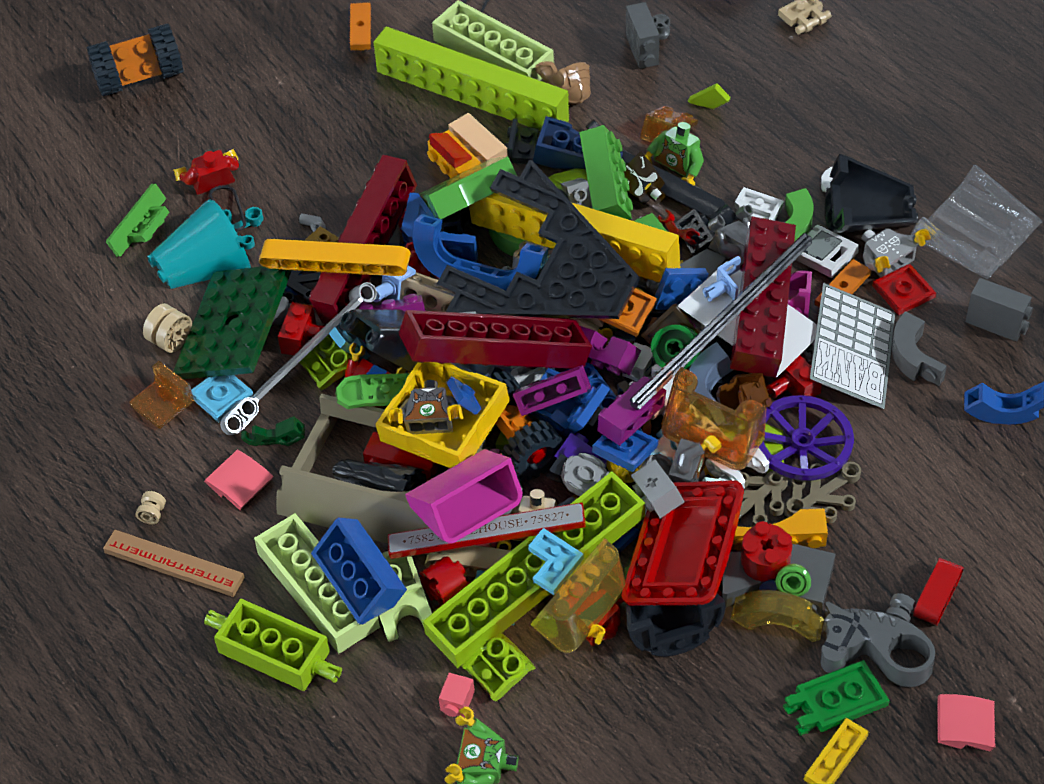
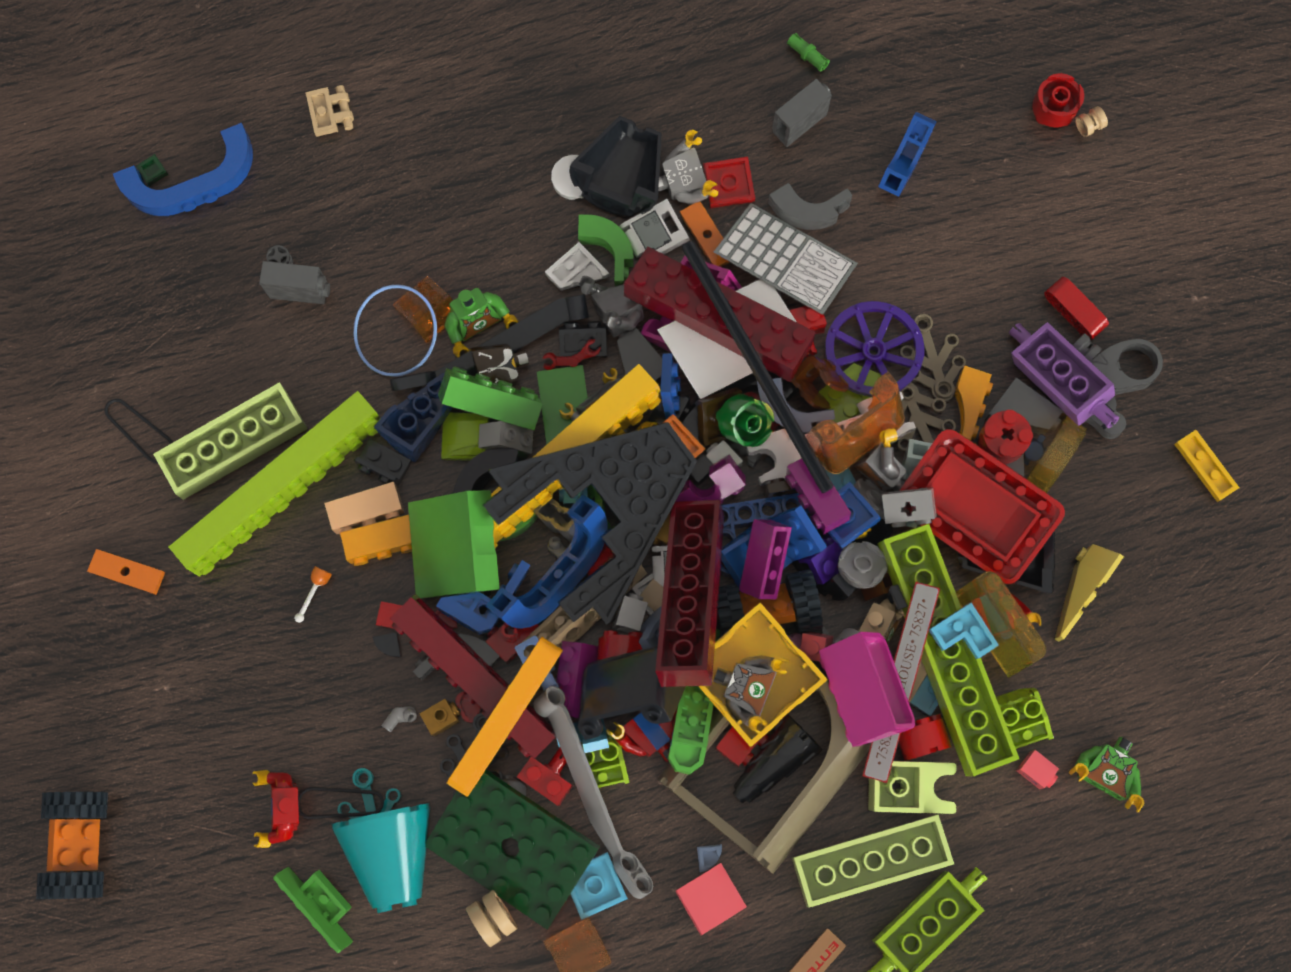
camera: 70 degrees left, 25 degrees up
dark green piece [241,416,305,446] -> none
blue slope [311,517,407,624] -> none
red slope [429,133,472,169] -> none
blue plate [447,376,482,415] -> none
medium nougat head [535,61,591,104] -> none
lime tile [688,83,730,109] -> none
light blue bracket [703,256,741,302] -> none
bright green brick [776,564,811,597] -> none
green tile [783,660,890,735] -> none
clear windscreen [910,165,1043,279] -> none
coral slope [938,694,995,752] -> none
none -> hinge [294,566,332,623]
none -> light blue piece [353,285,437,377]
none -> sand blue tile [697,844,722,872]
none -> medium lavender brick [1009,322,1119,428]
none -> light yellow wedge [1055,544,1124,642]

